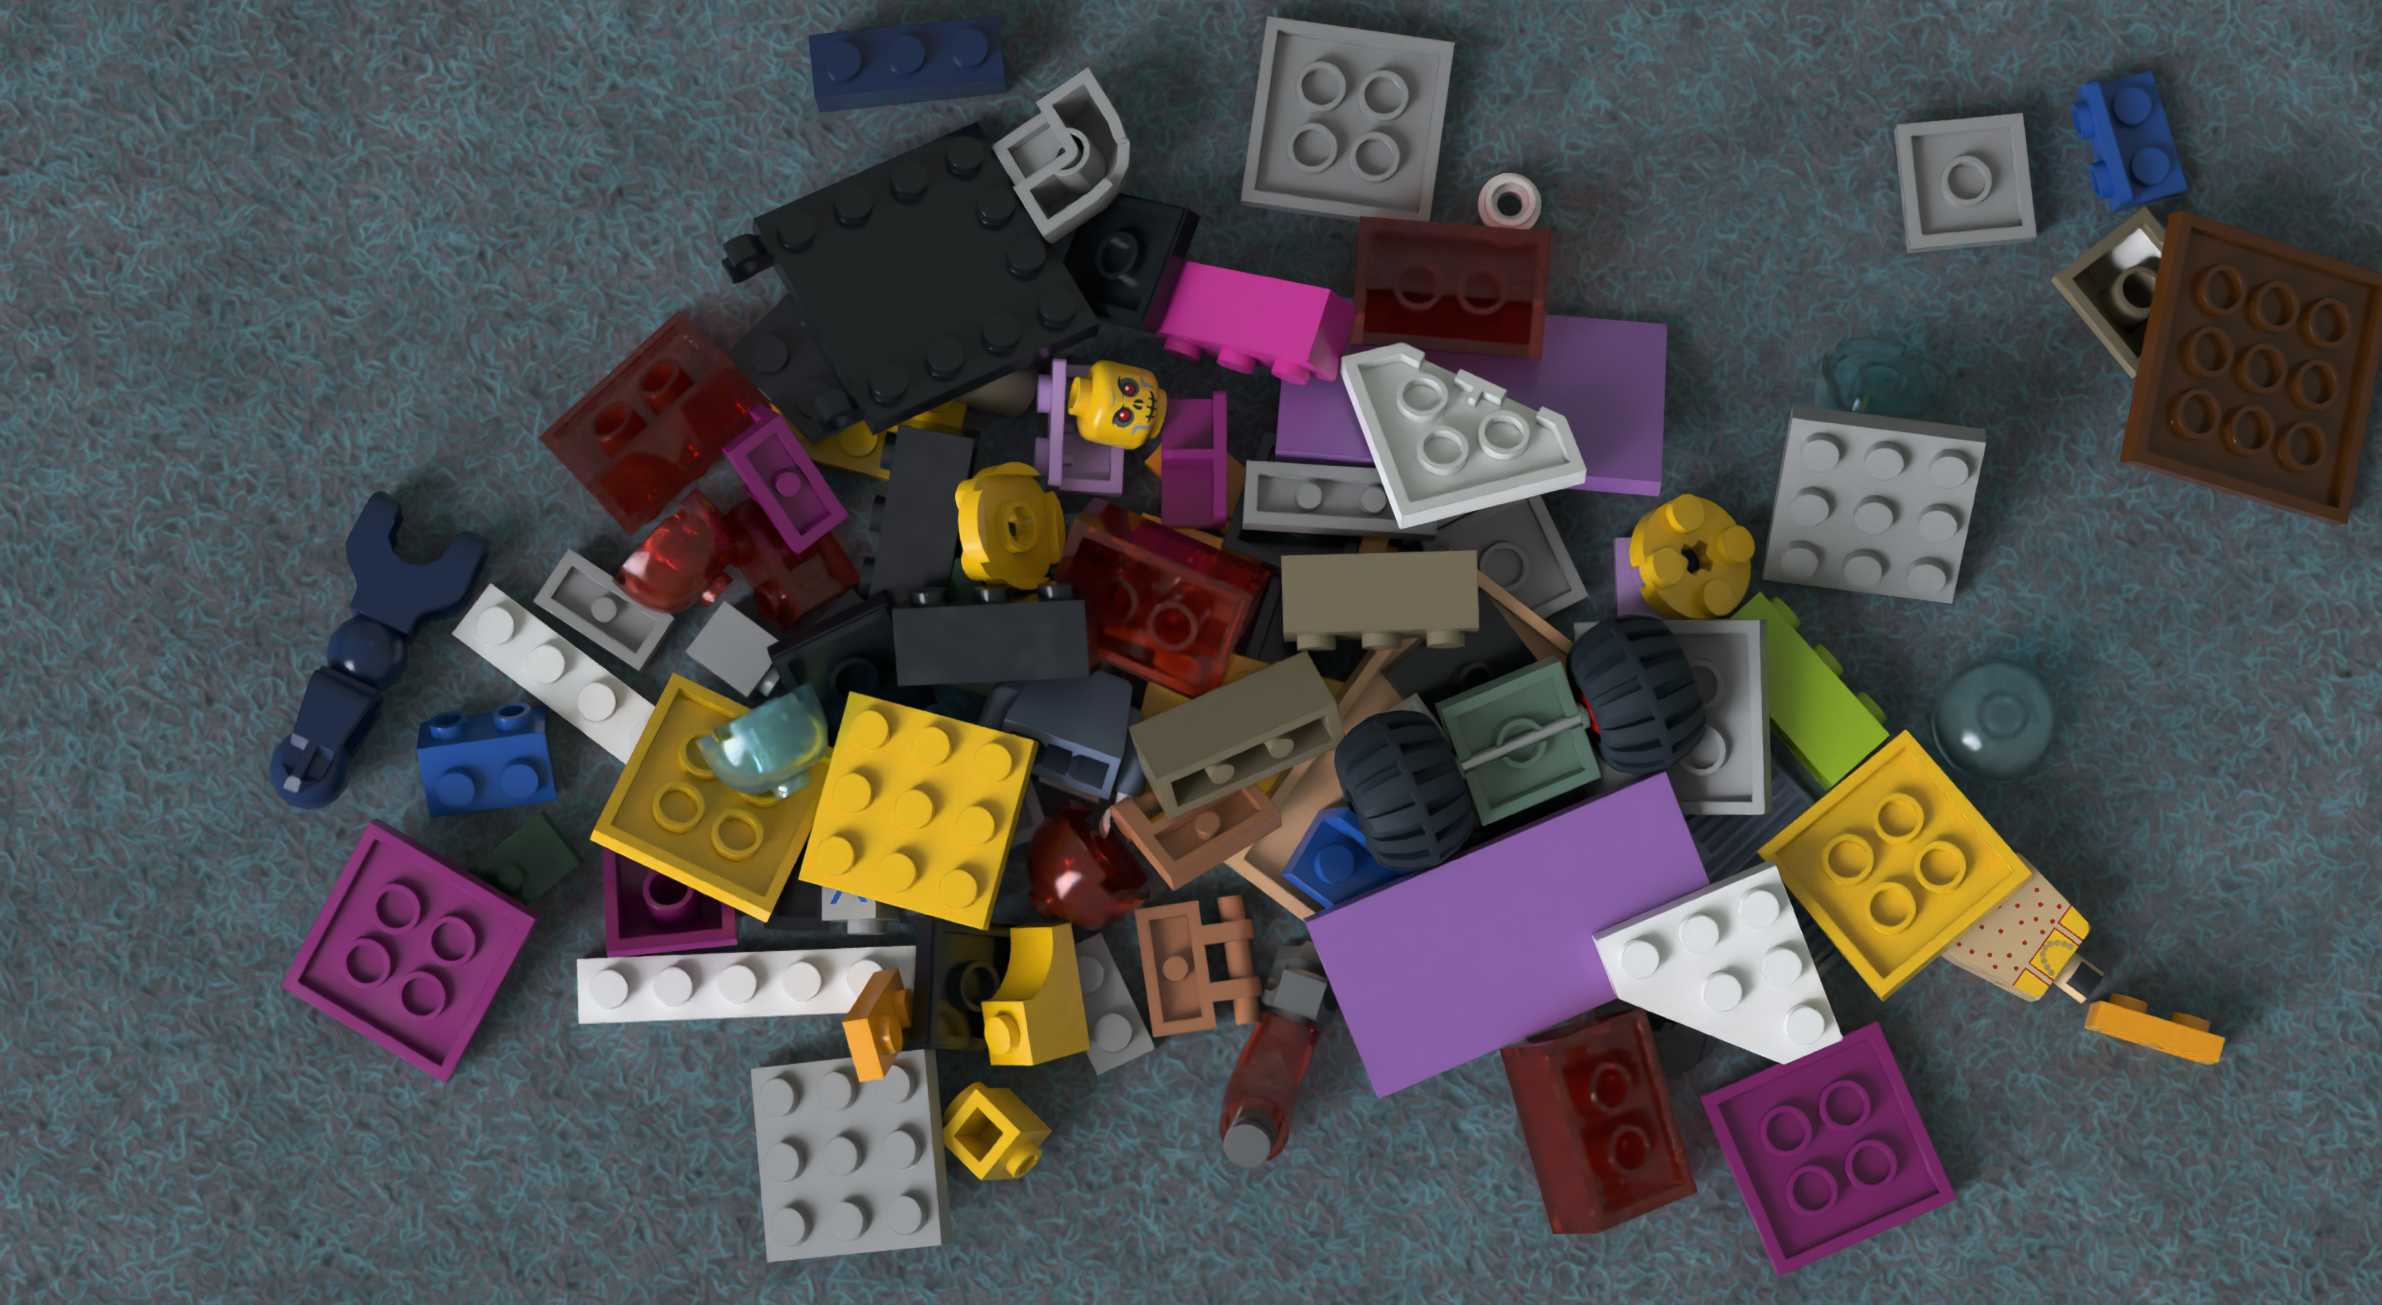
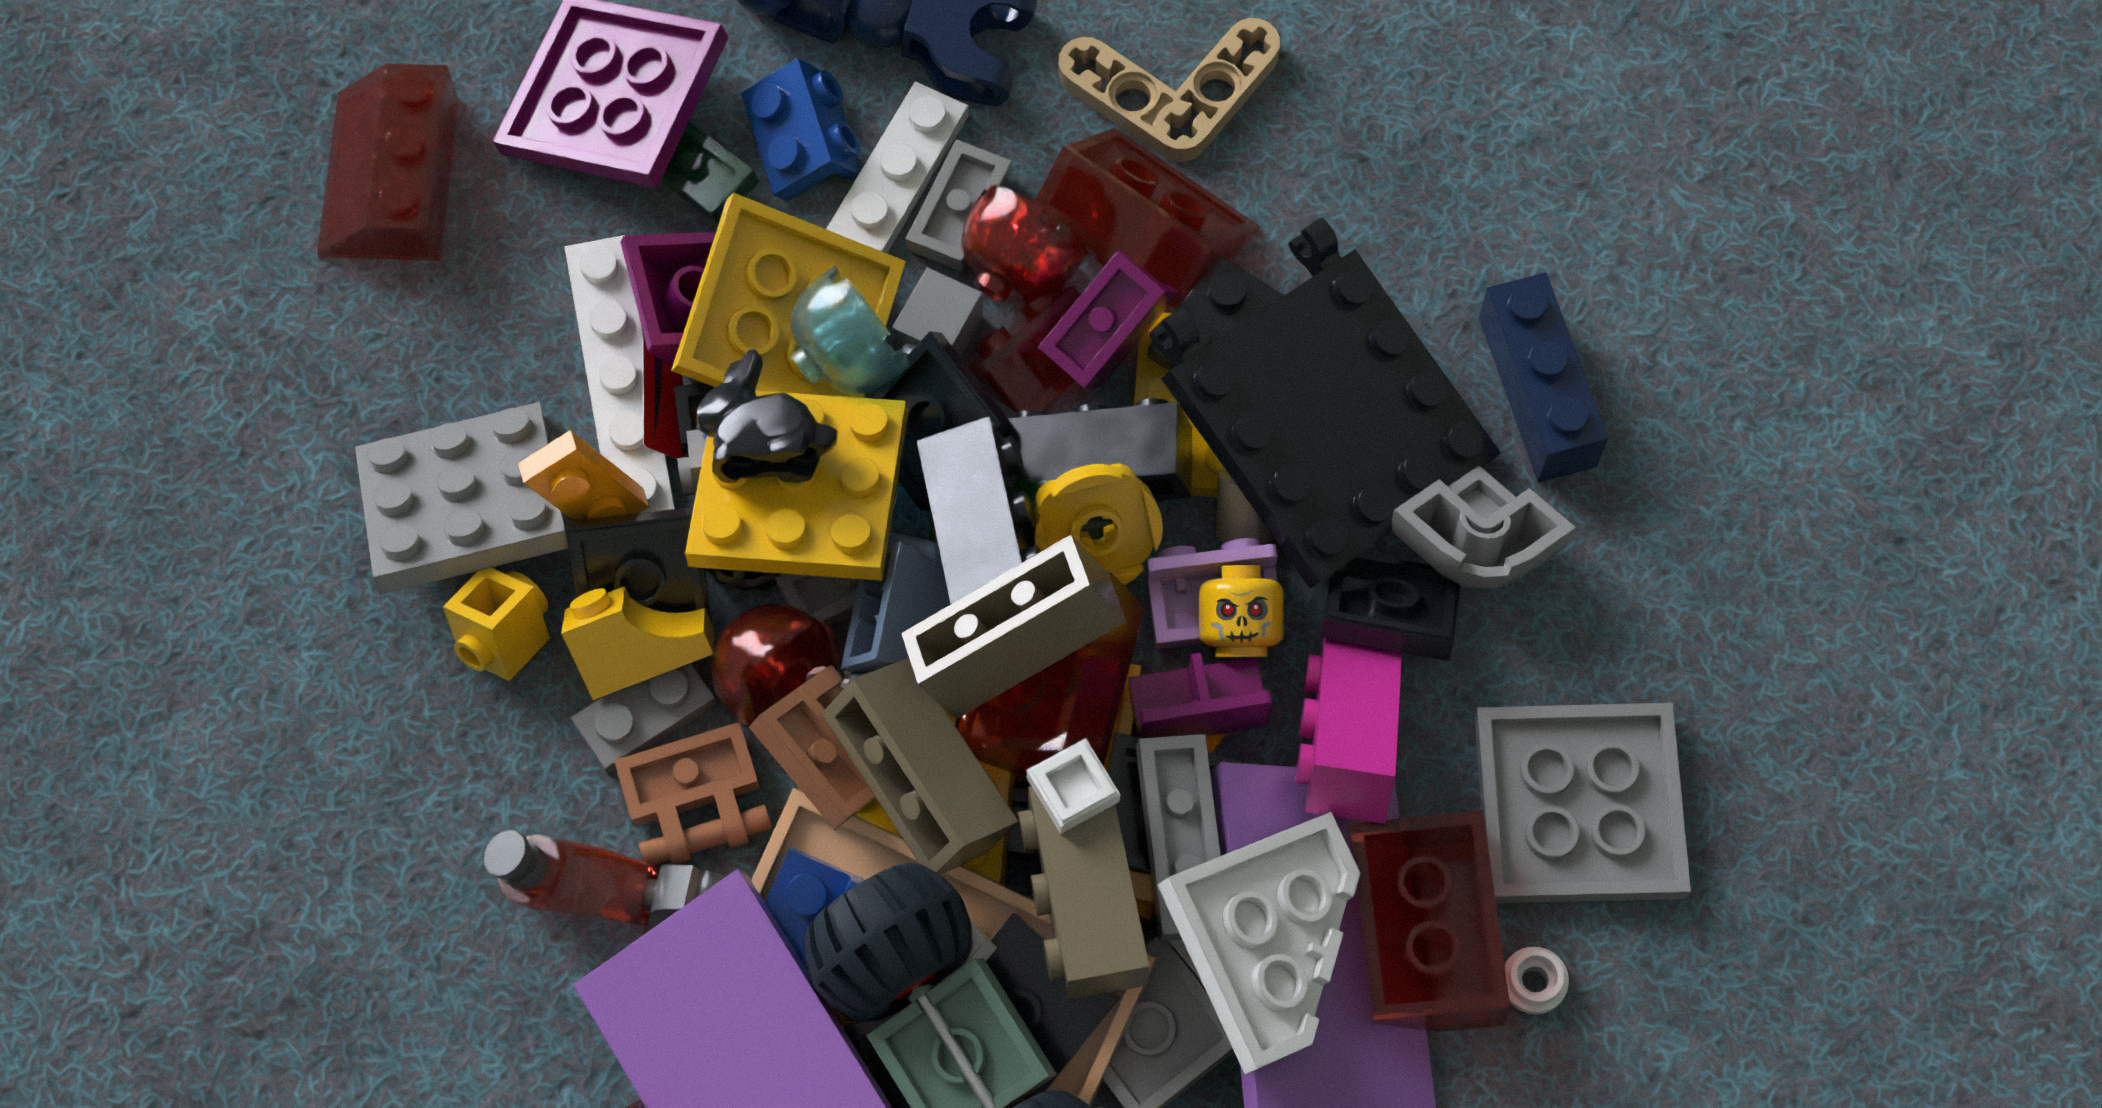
camera: 80 degrees right, 15 degrees down
none -> clear red slope [317,64,459,261]
none -> red sticker [643,342,683,459]
none -> black animal [695,349,838,483]
none -> dark tan brick [901,535,1127,719]
none -> white tile [1027,738,1120,834]
none -> tan beam [1058,18,1280,162]

